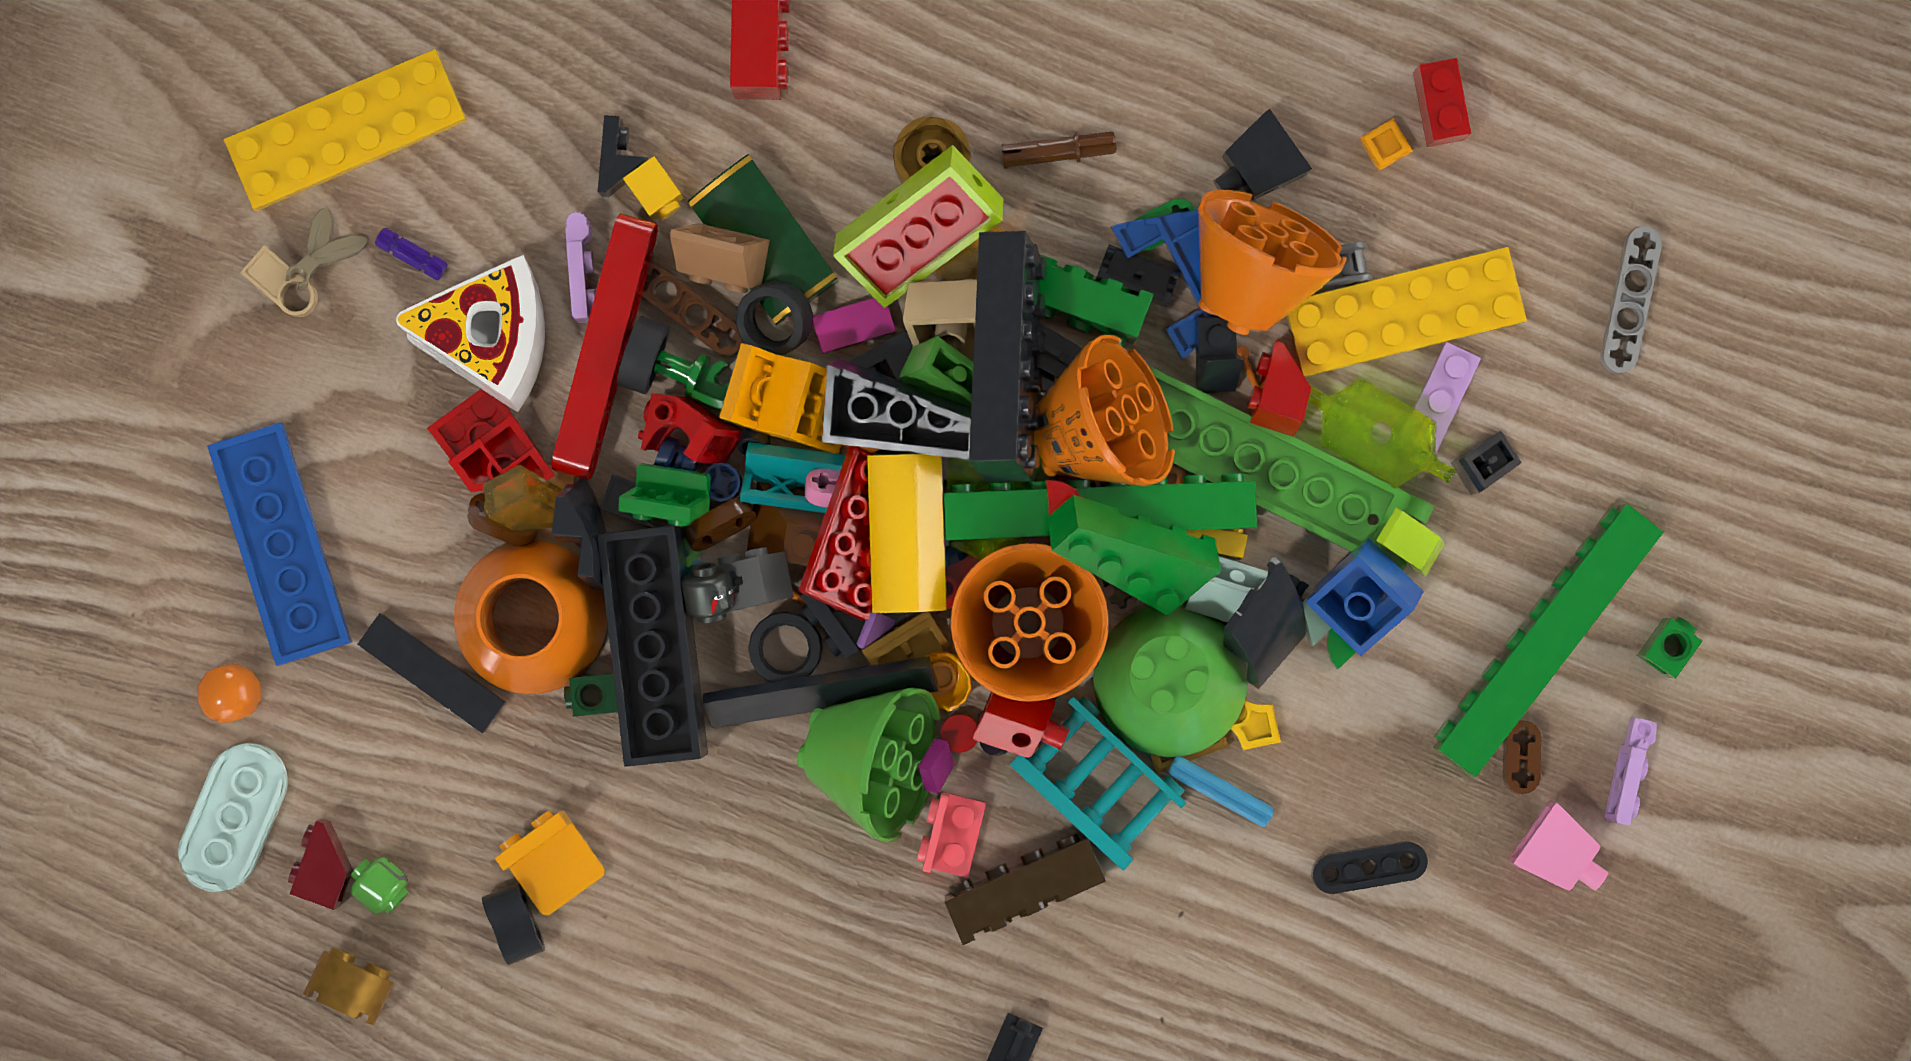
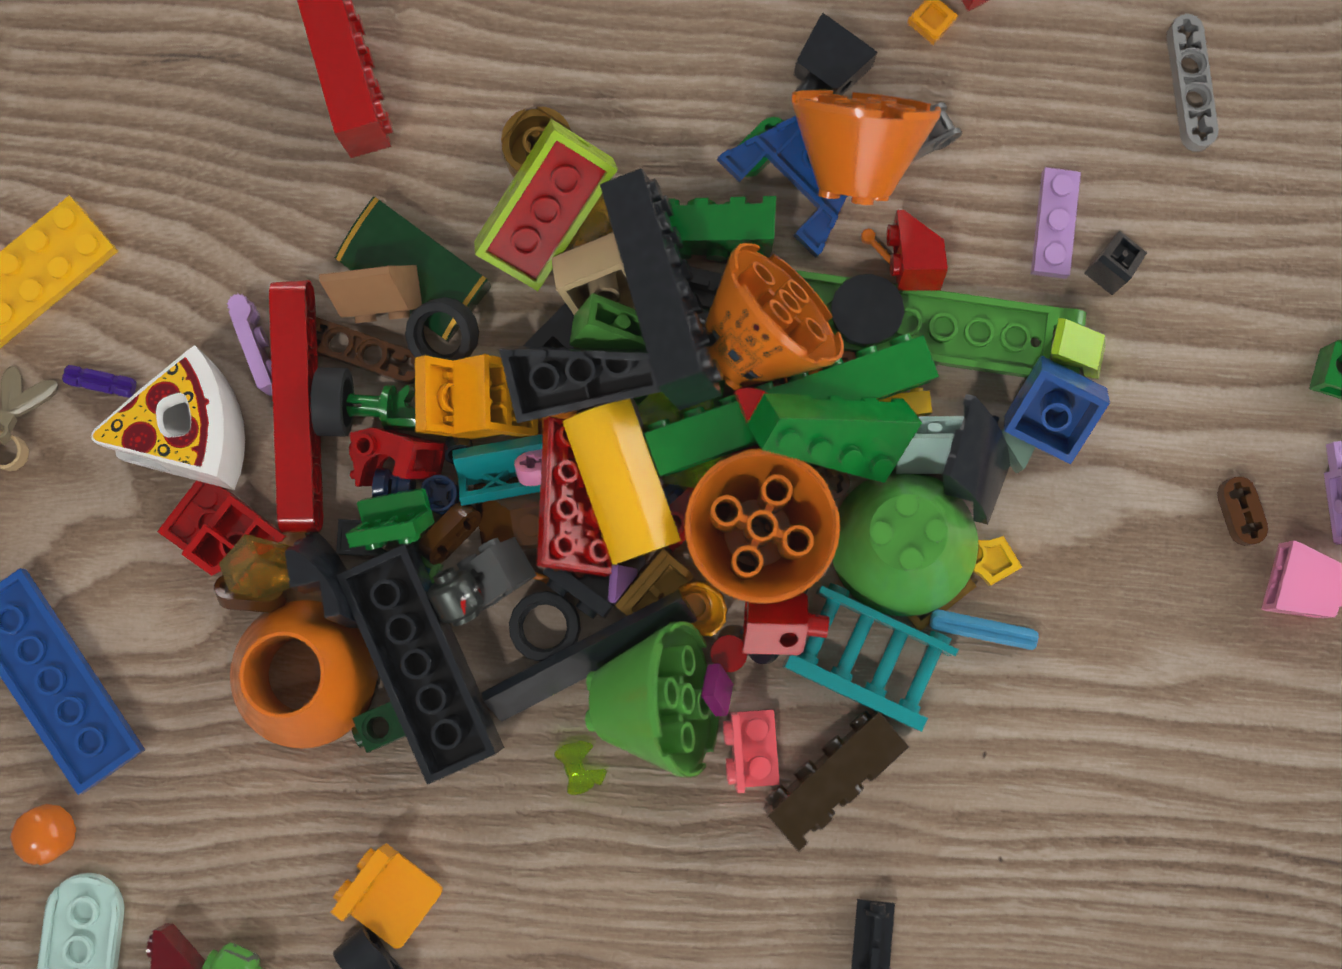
camera: 15 degrees left, 5 degrees down
black tile [357,613,506,734] -> none
black slope [597,115,648,197] -> none
yellow brick [623,156,684,220] -> none
dark pink tile [813,298,896,354] -> none
reddish brown axle [1001,131,1117,169] -> none
black hinge [1095,244,1180,308] -> none
black slope [1195,315,1244,393] -> none
yellow plate [1287,247,1527,377] -> none
clear neon green plate [1308,379,1457,489] -> none
black plate [1311,841,1428,894] -> none
green tile [1327,628,1356,669] -> none
green brick [1433,504,1664,778] -> none
none -> clear neon green piece [554,740,607,795]
none -> black tile [831,274,904,347]

